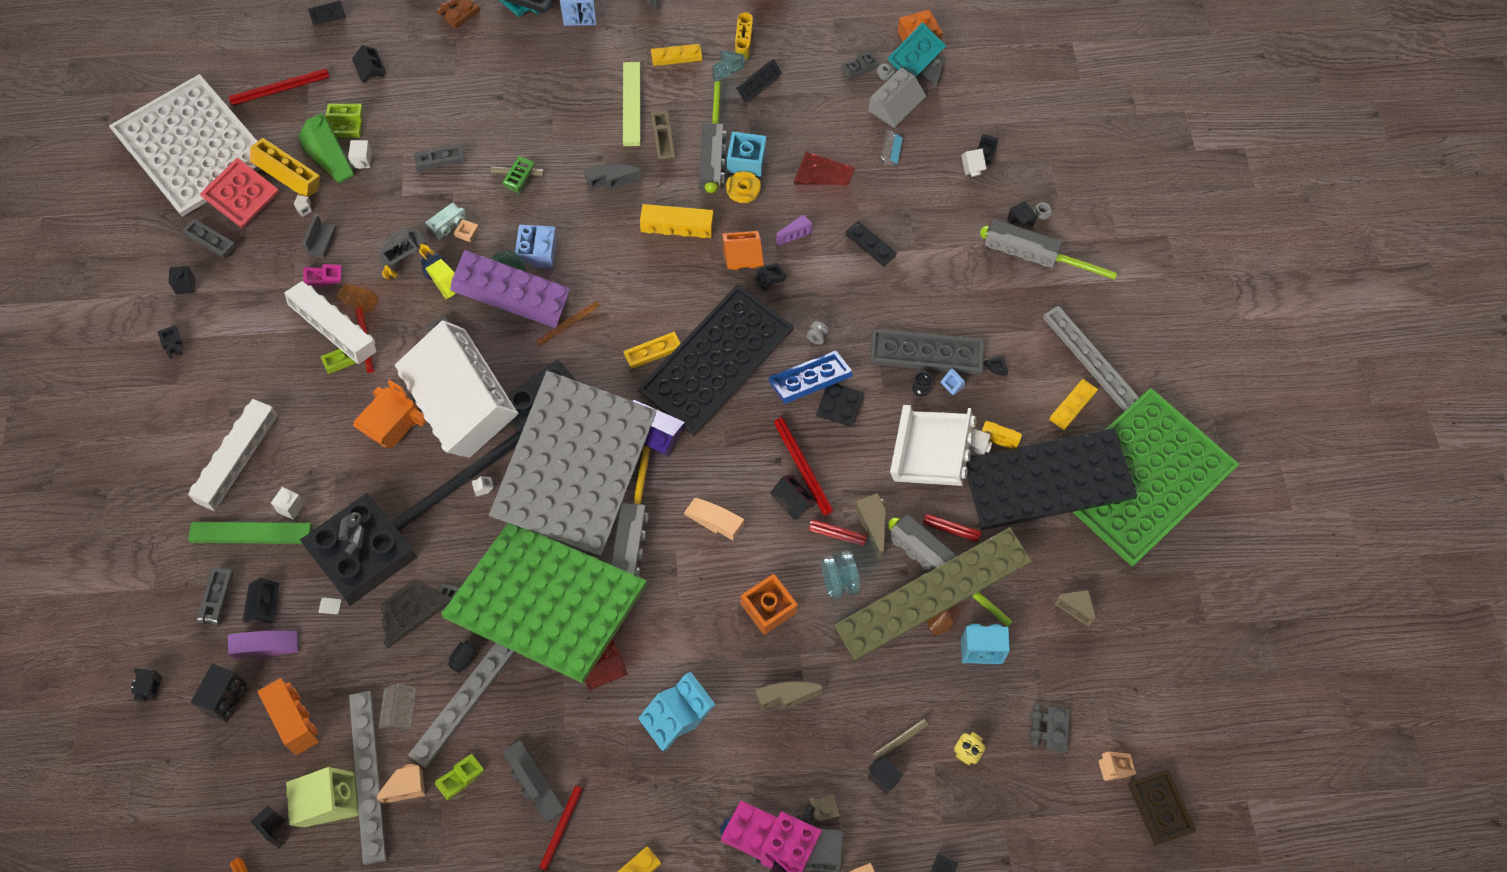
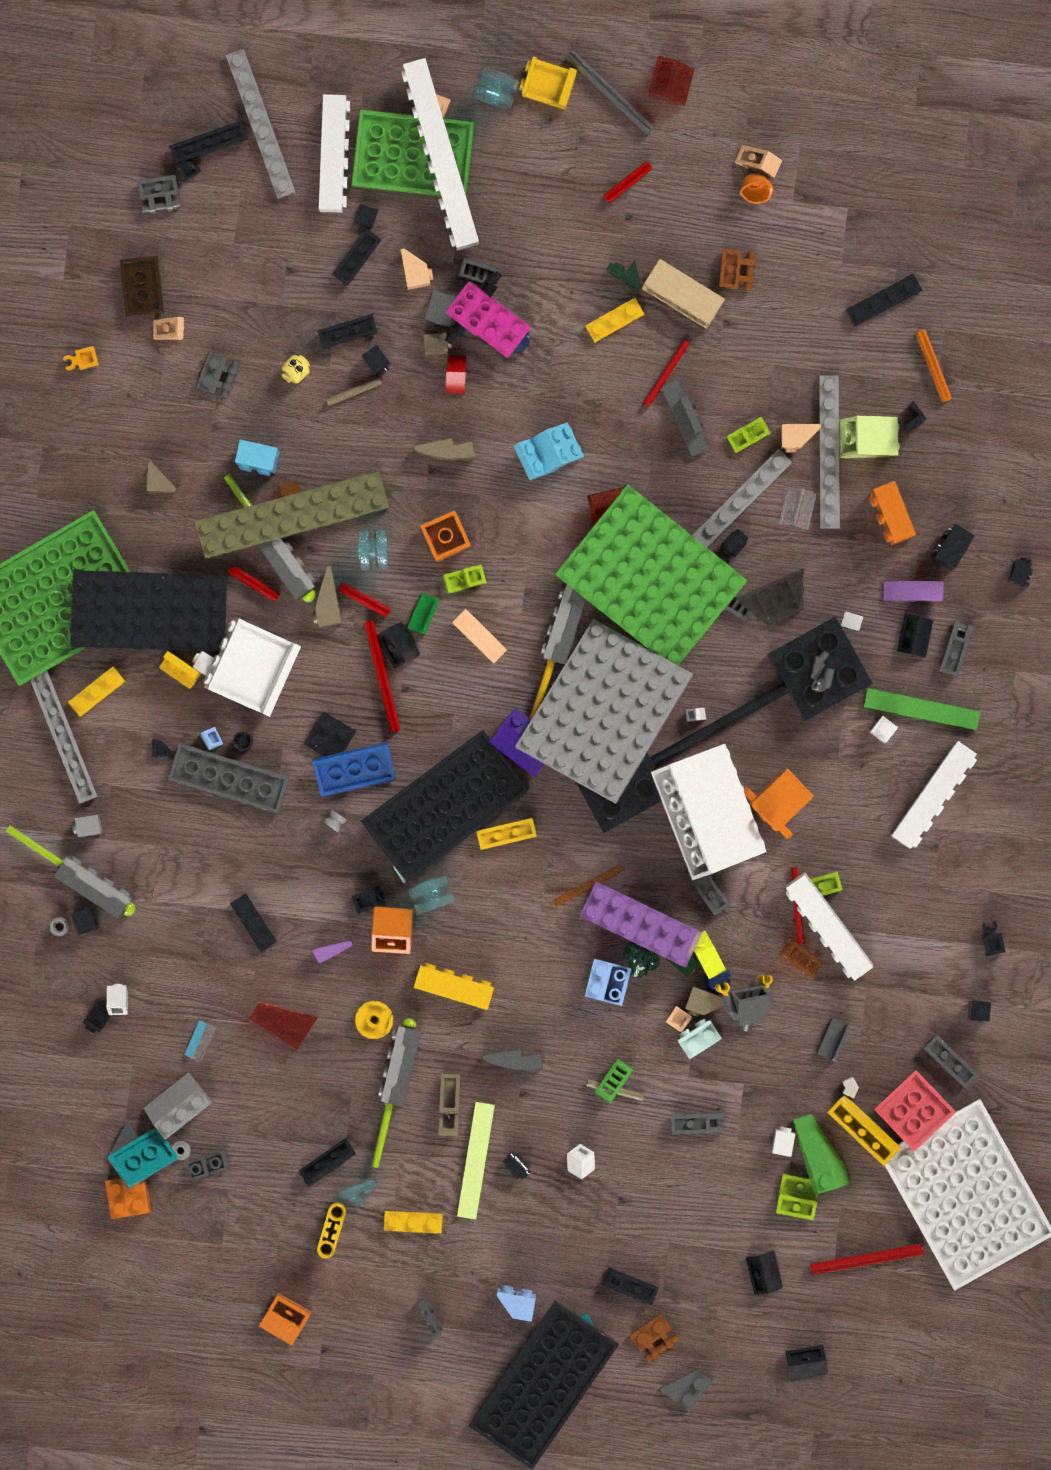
camera: 165 degrees left, 25 degrees up
dark pink slope [303,264,341,286] -> none
medium azure brick [727,132,766,177] -> none
none -> light orange plate [63,346,99,371]
none -> light grey brick [72,815,103,837]
none -> black plate [317,314,378,350]
none -> clear light blue wheel [407,876,456,915]
none -> green panel [408,593,440,635]
none -> lime slope [442,564,487,594]
none -> red slope [446,355,467,394]
none -> black brick [503,1151,531,1179]
none -> white panel [567,1144,595,1179]
none -> black plate [602,1267,659,1305]
none -> dark tan slope [685,986,724,1017]

